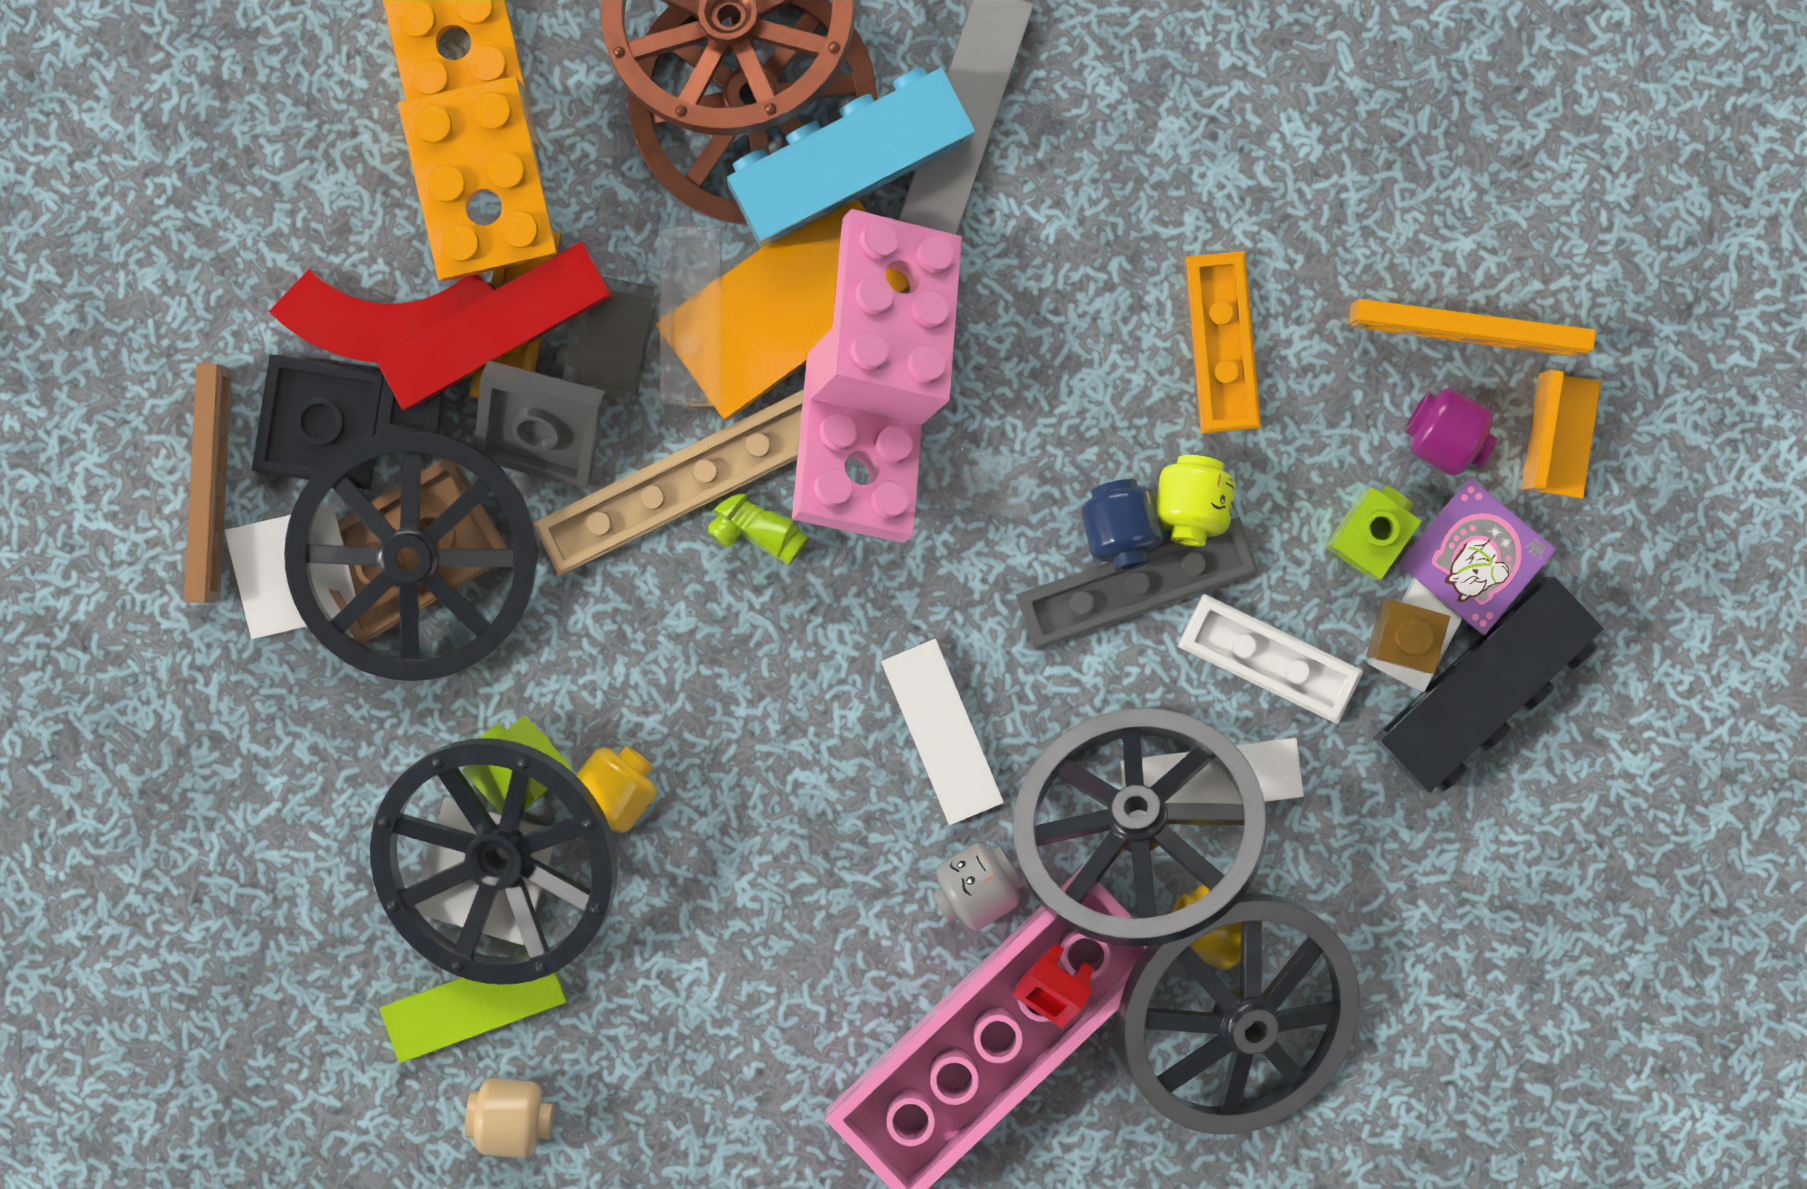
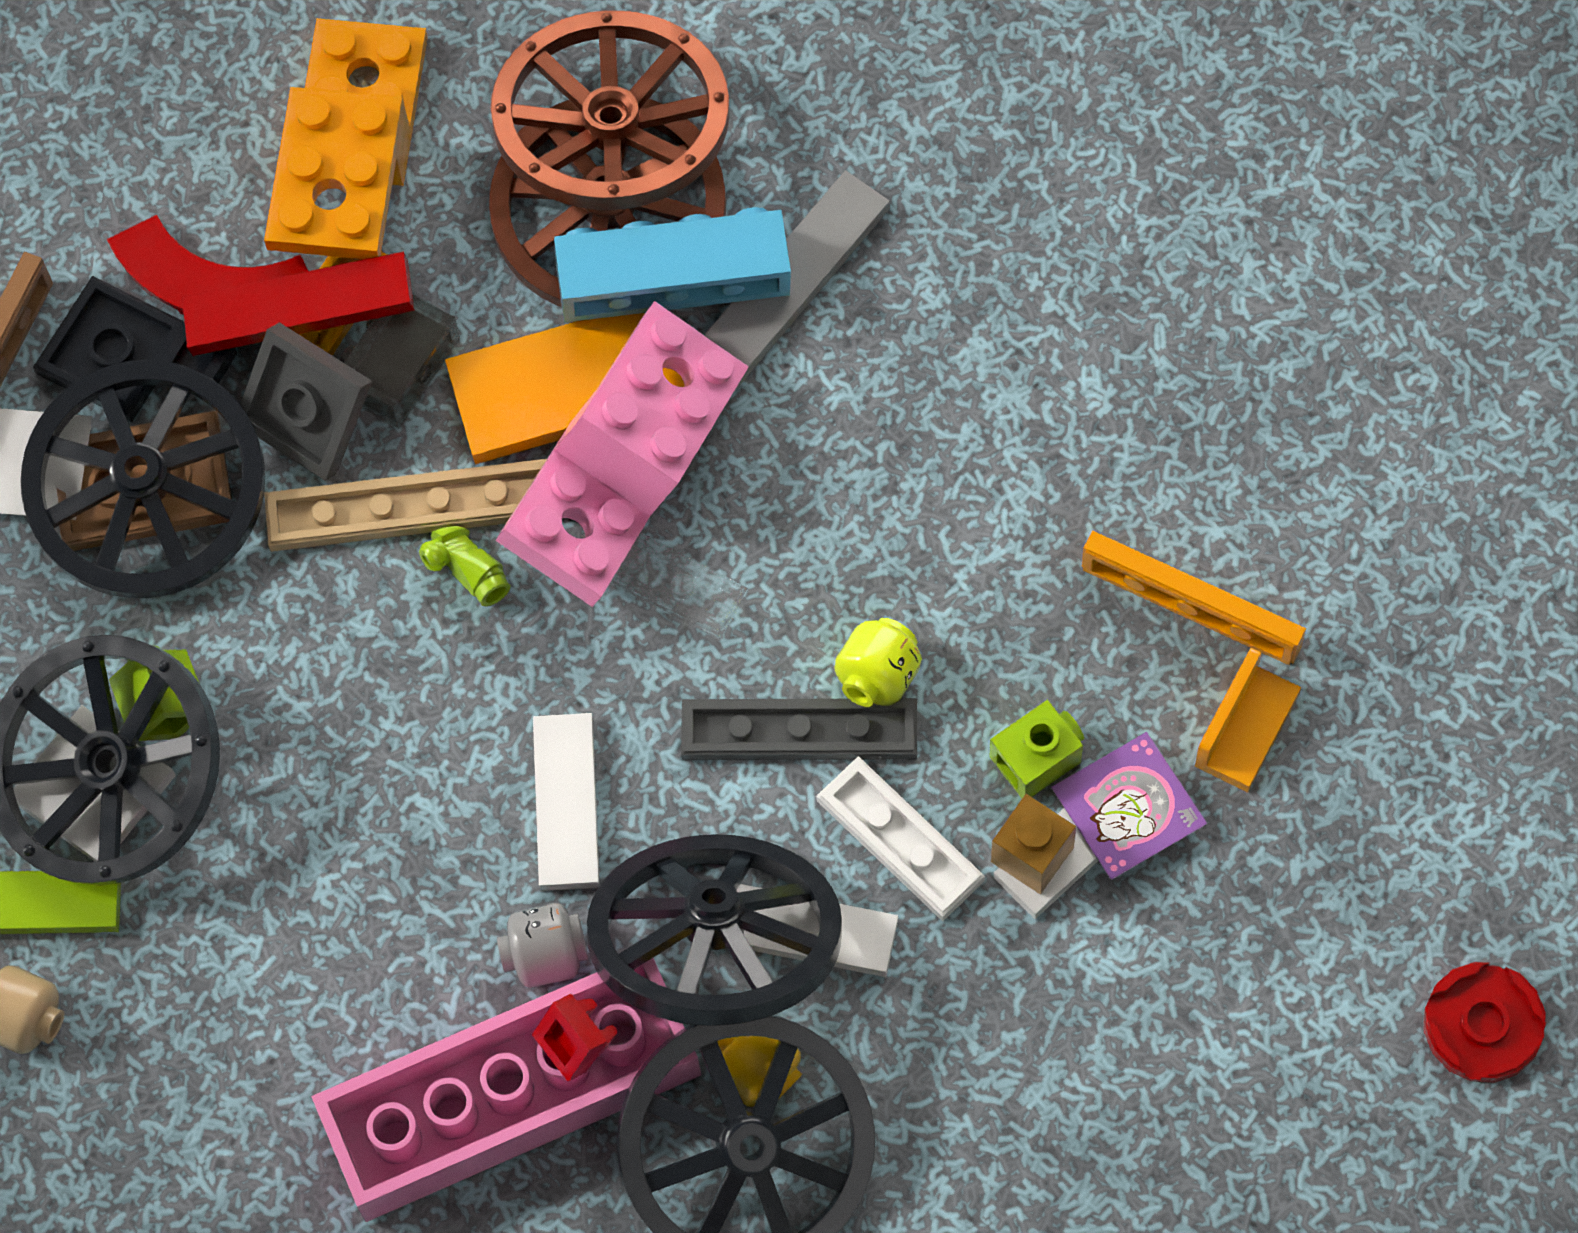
camera: 25 degrees right, 20 degrees down
yellow head [576,745,657,833] -> none
clear tile [660,226,722,407] -> none
dark blue head [1081,479,1165,571] -> none
light orange tile [1185,251,1261,434] -> none
black brick [1373,577,1604,793] -> none
magenta head [1404,388,1498,476] -> none

